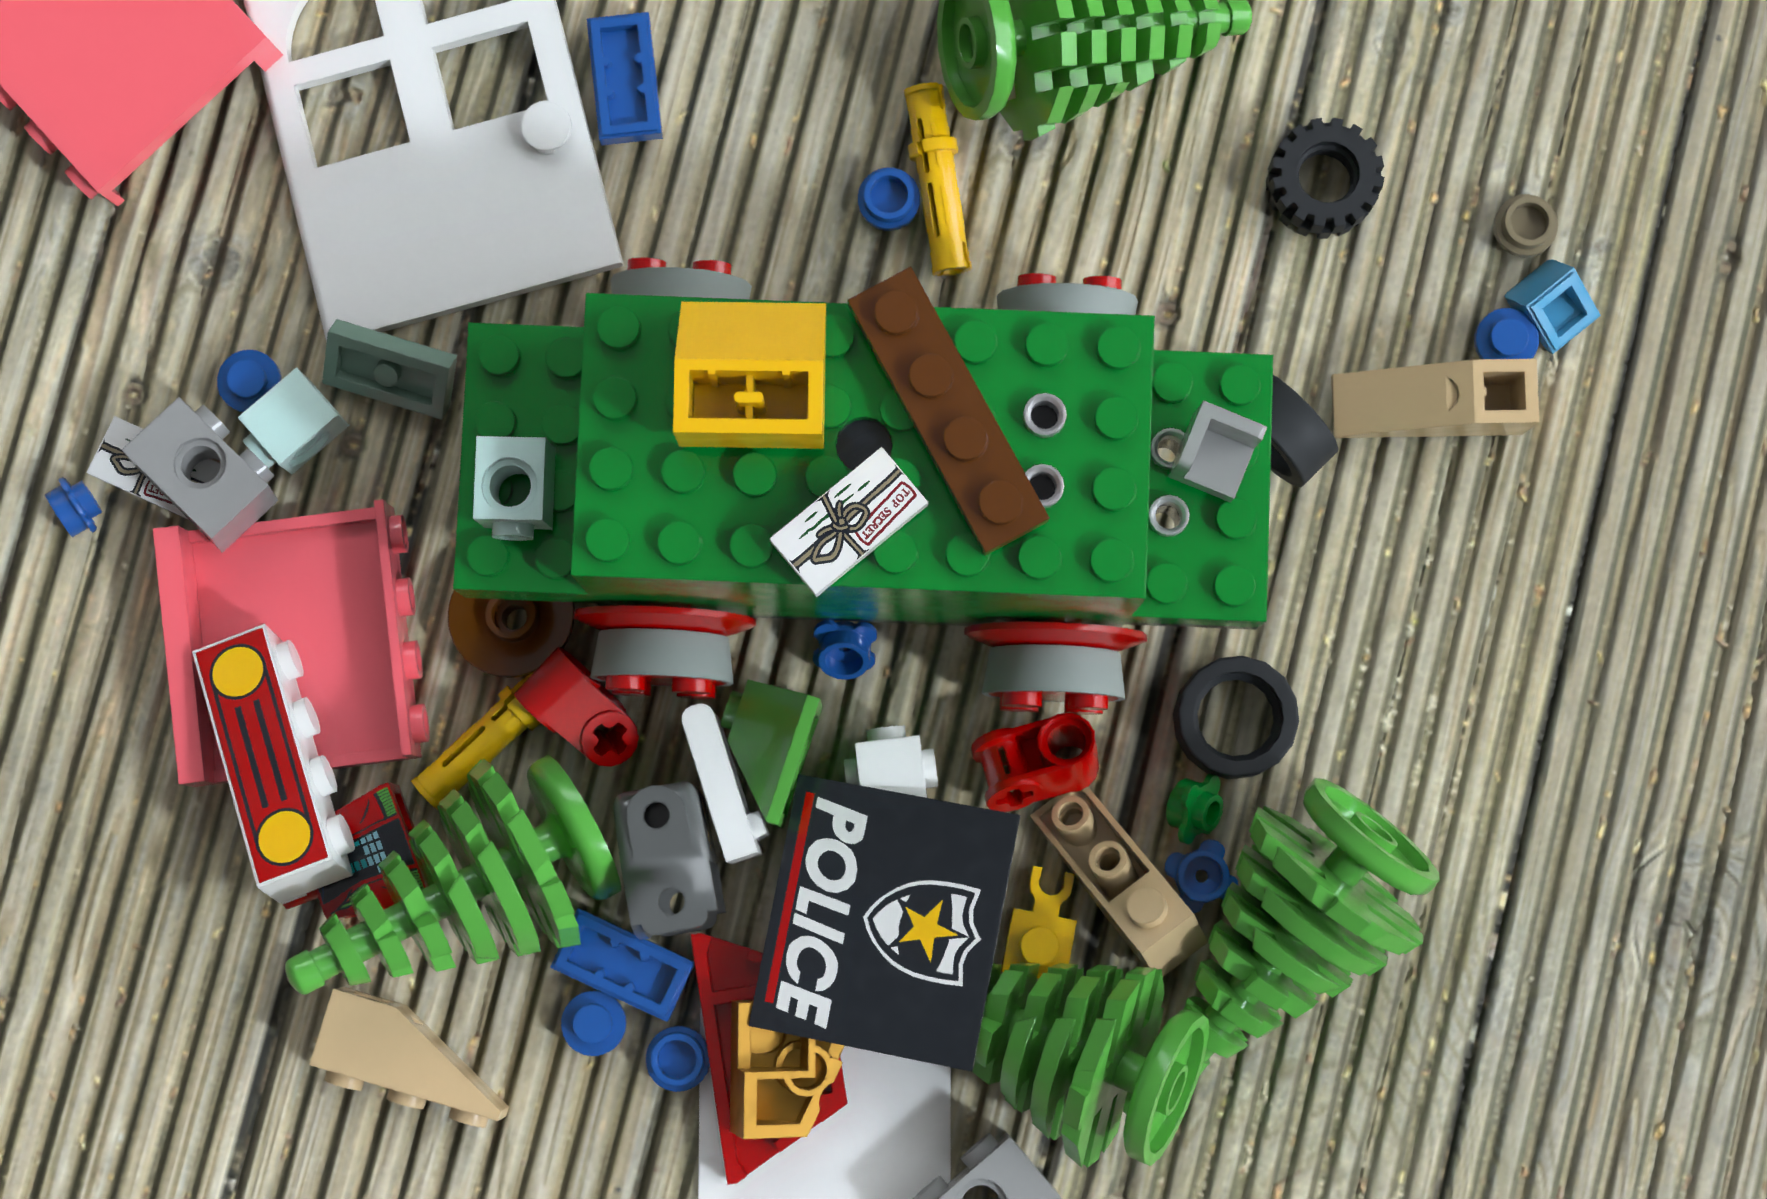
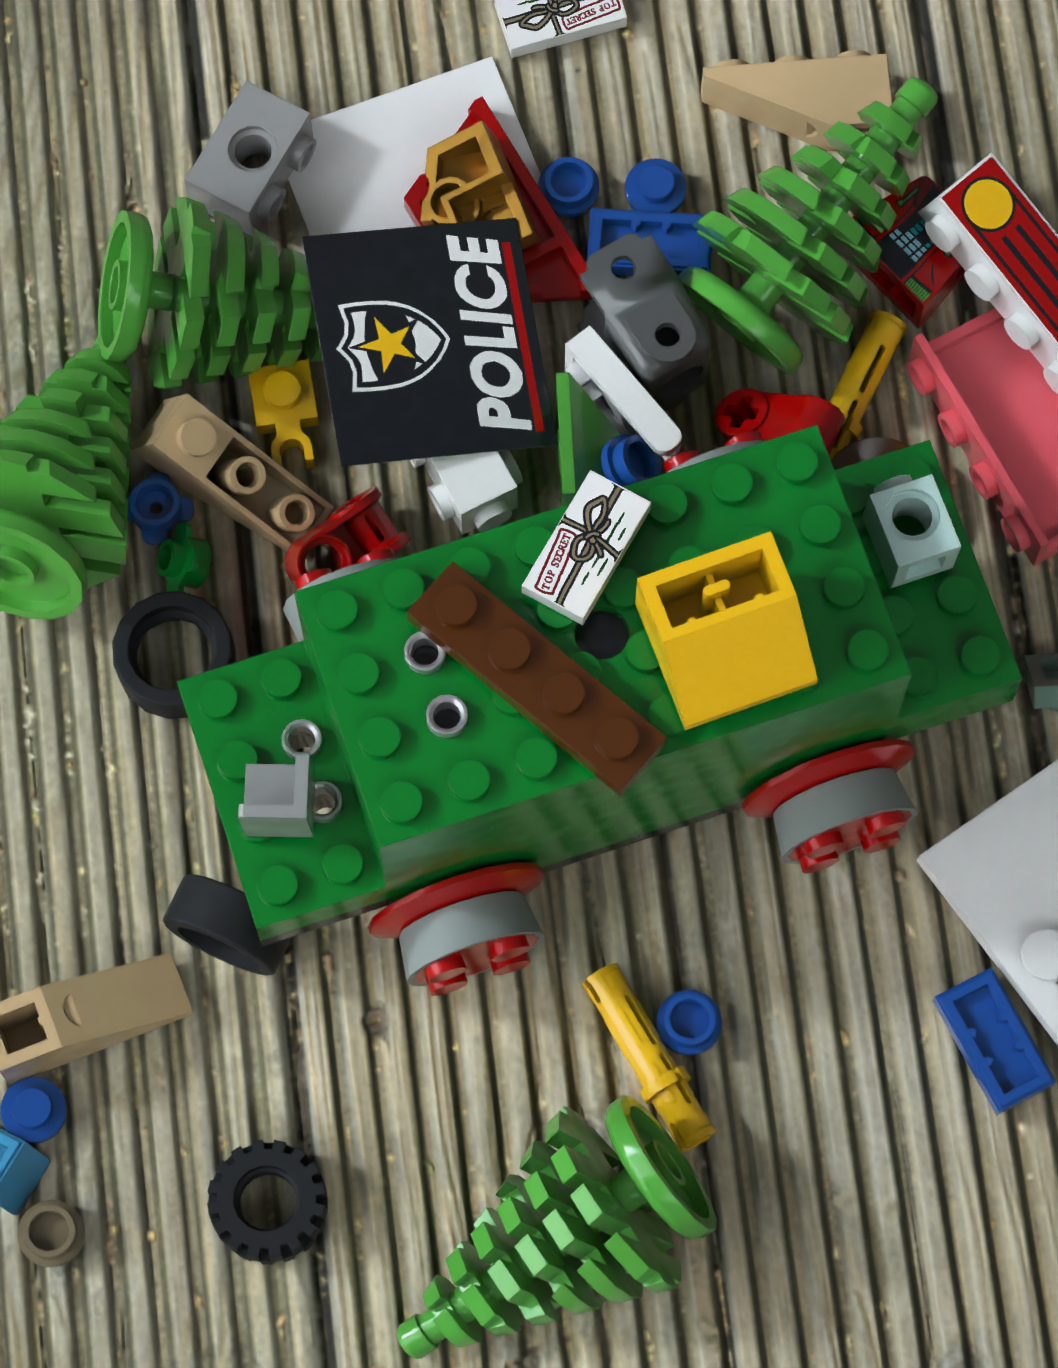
camera: 160 degrees right, 10 degrees down
none -> blue plate [601,434,661,487]

